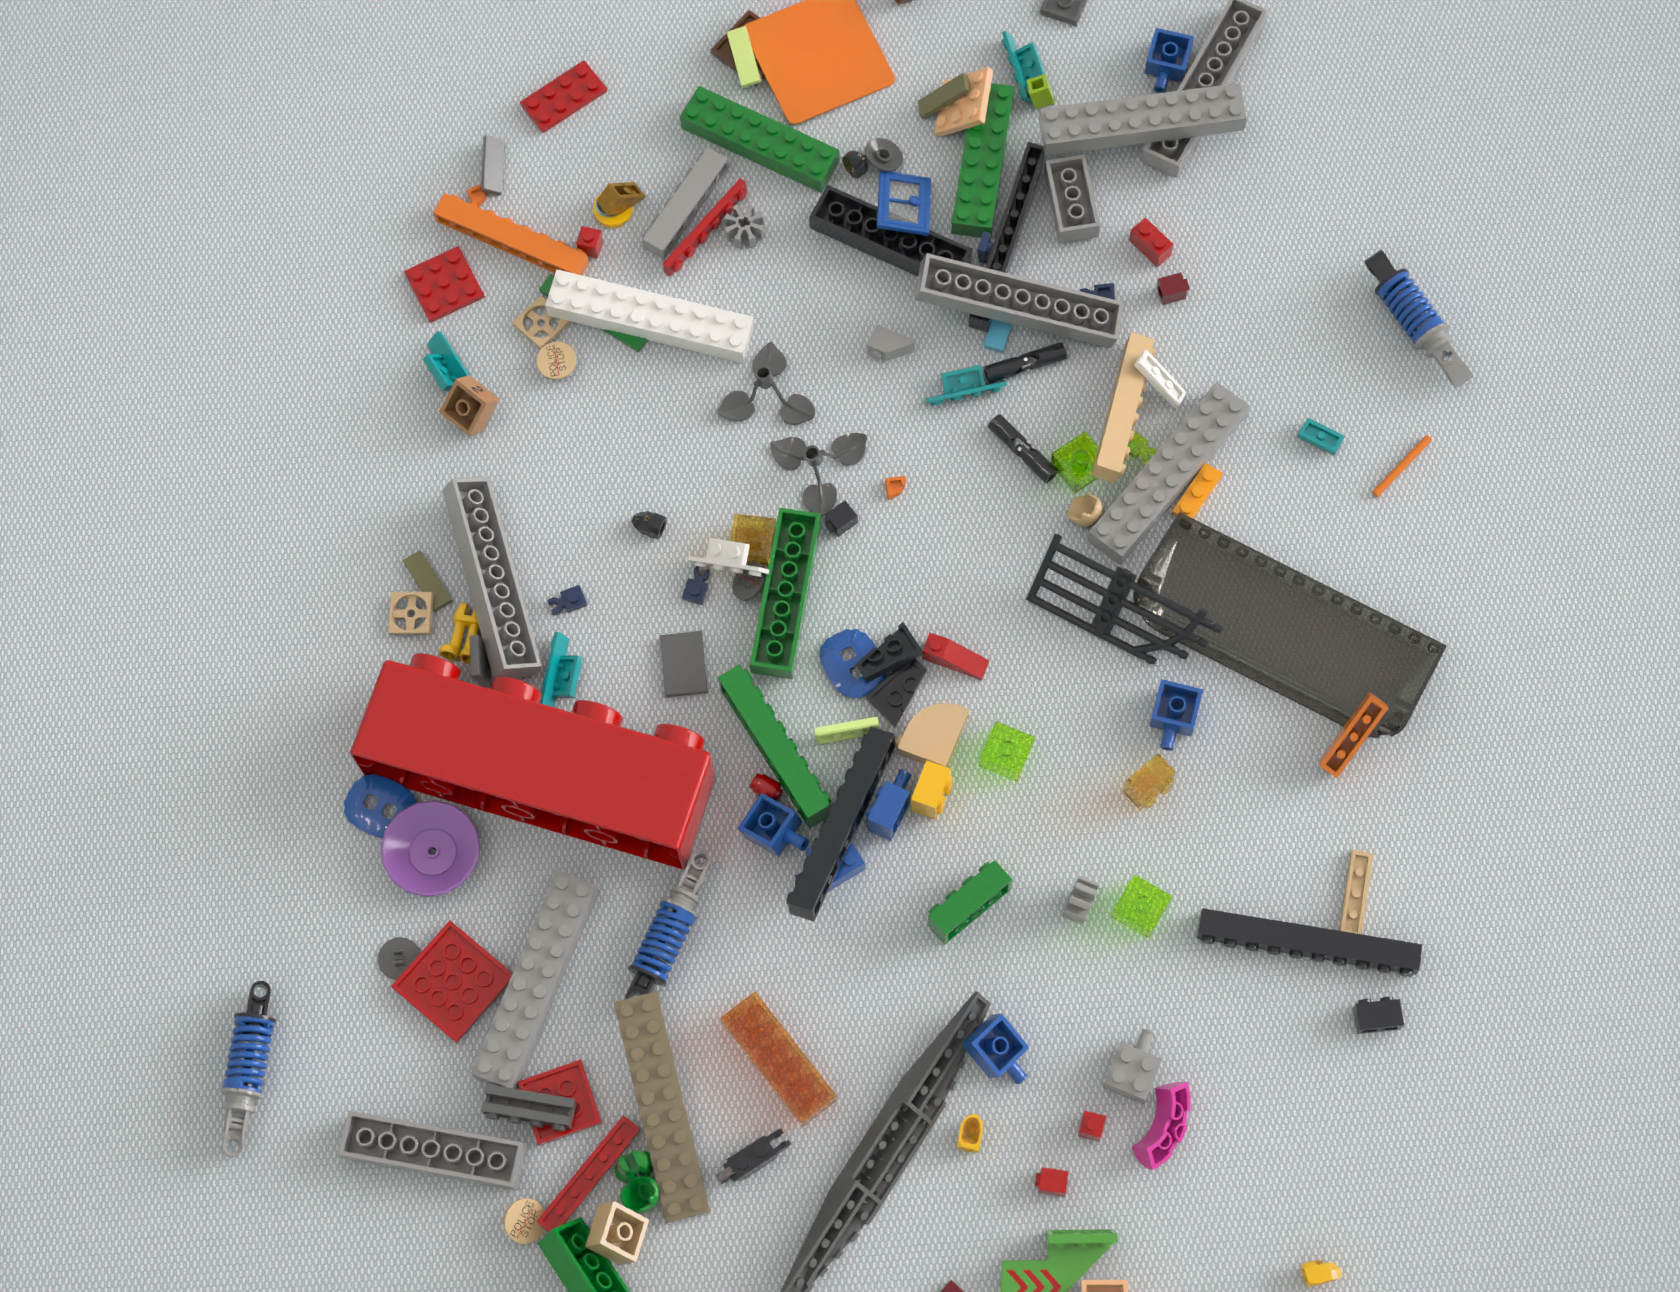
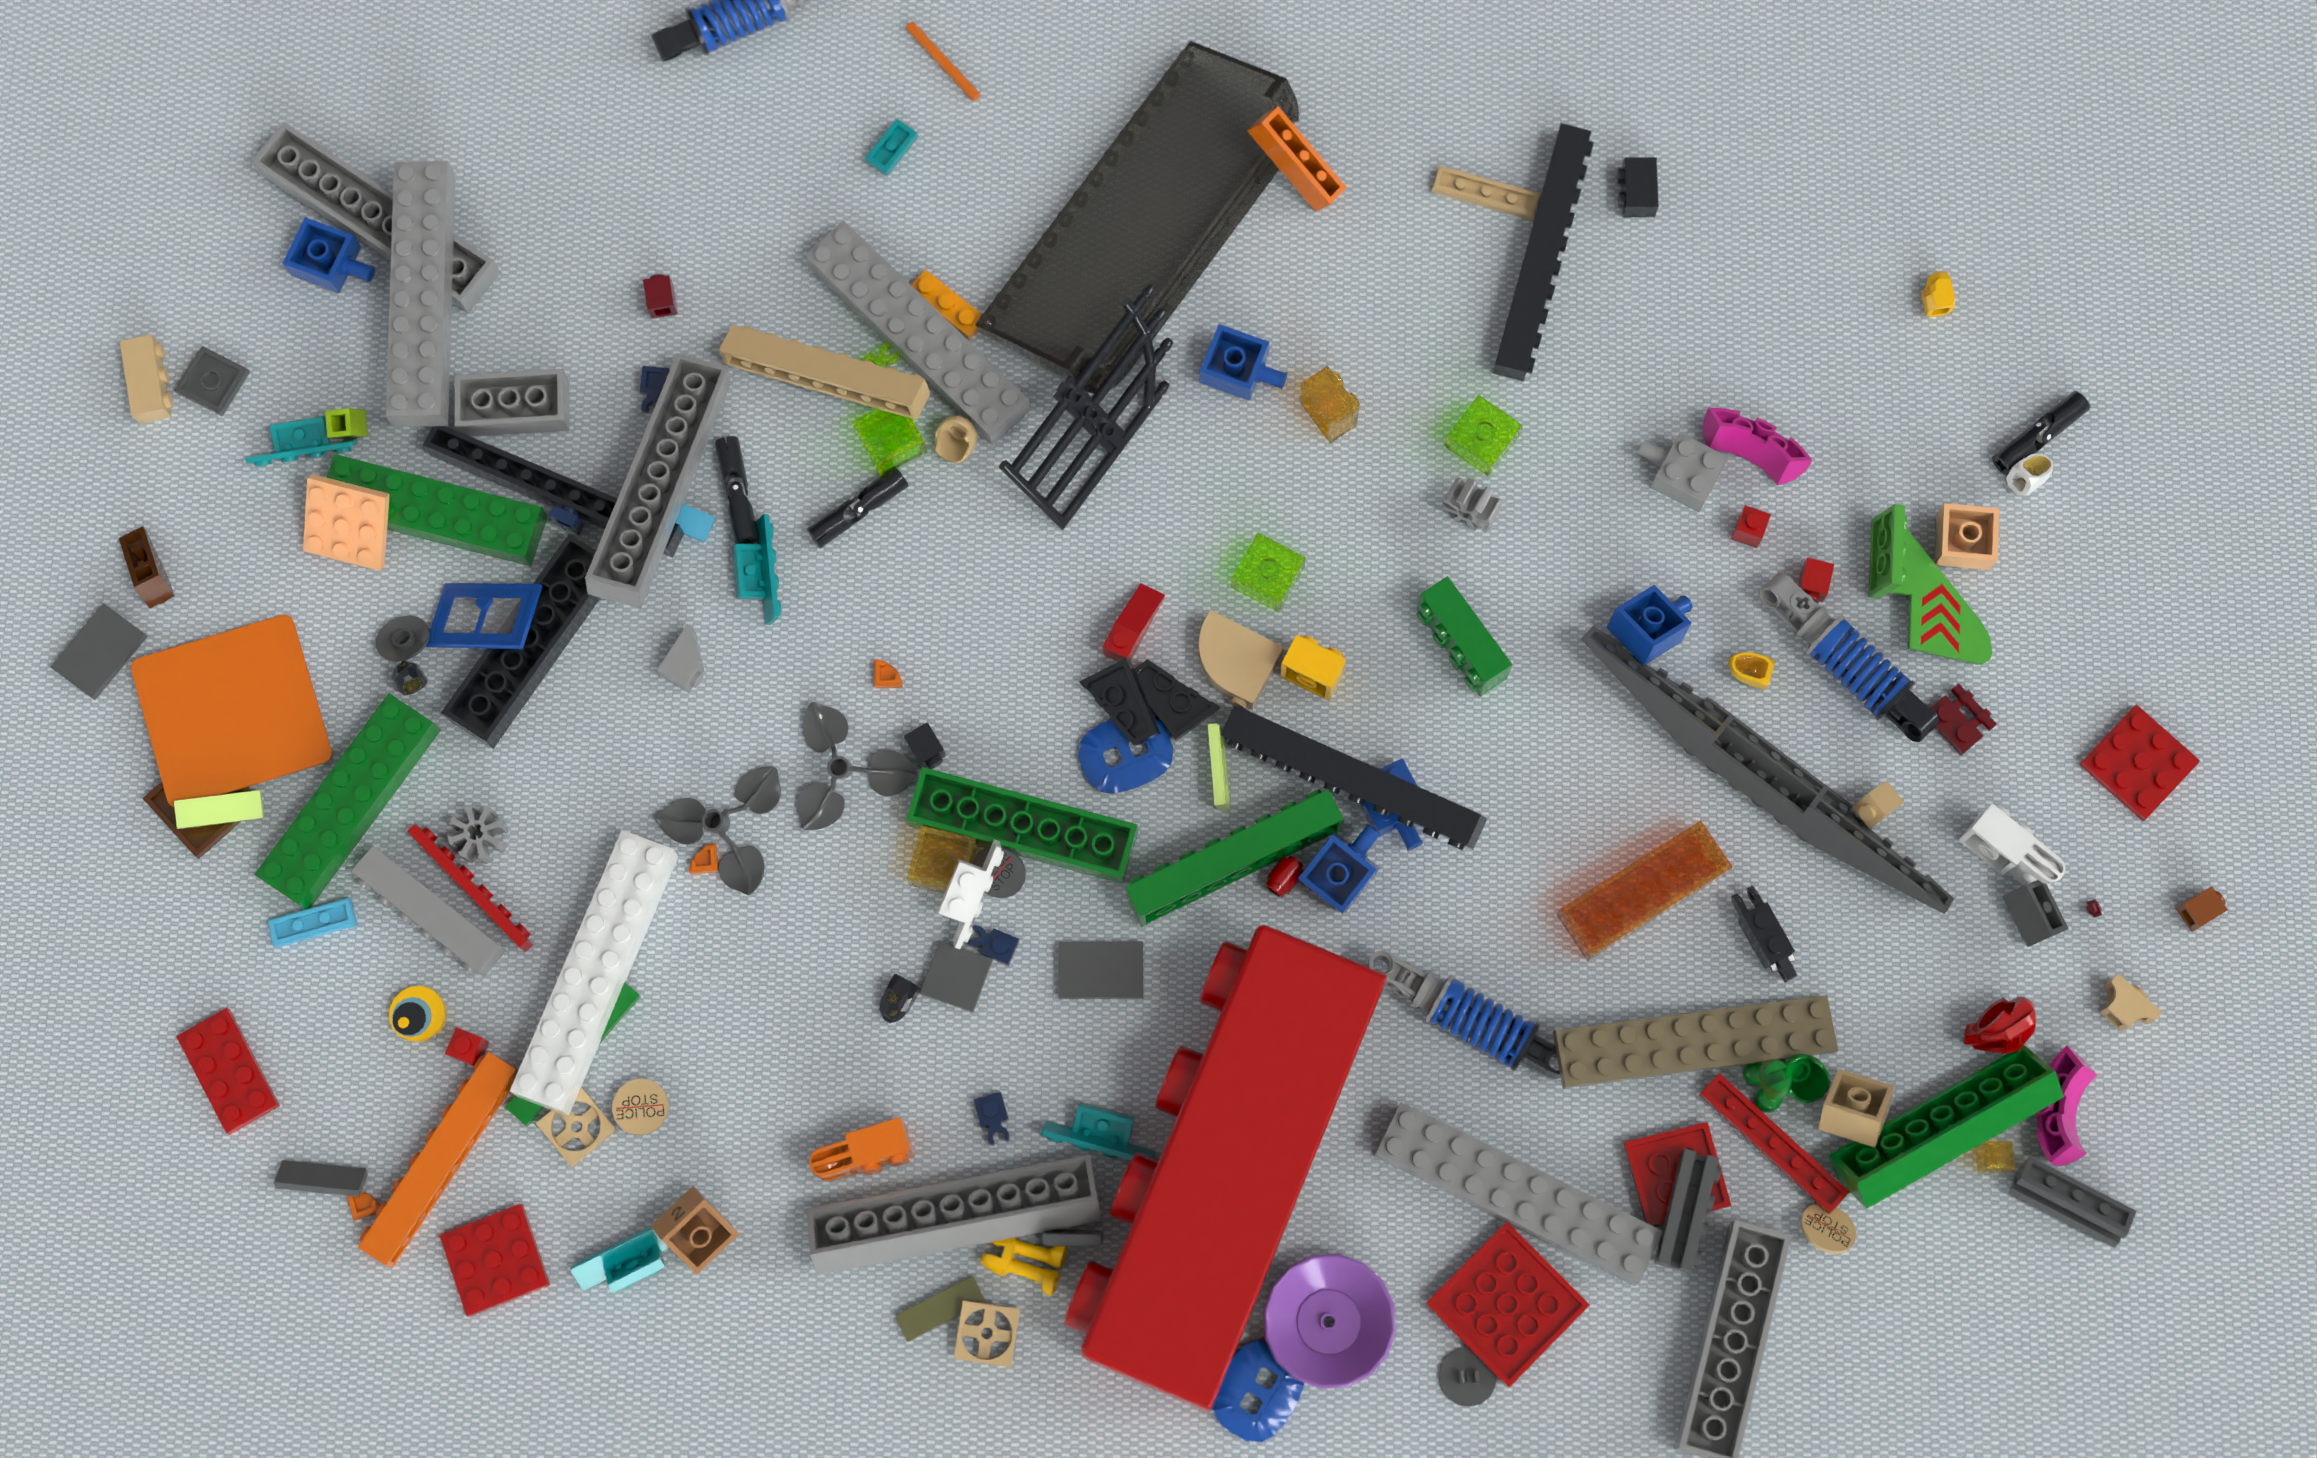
camera: 85 degrees left, 5 degrees up
pearl gold slope [596,182,646,215] -> none
blue brick [865,769,912,841] -> none
olive tile [918,73,970,120] -> none
red brick [1129,217,1174,267] -> none
white tile [1134,350,1187,408] -> none
none -> medium azure tile [268,897,358,948]
none -> orange tile [689,843,719,875]
none -> orange brick [809,1117,915,1182]
none -> dark grey tile [920,941,993,1013]
none -> piece [1759,572,1939,742]
none -> tan brick [1852,781,1904,829]

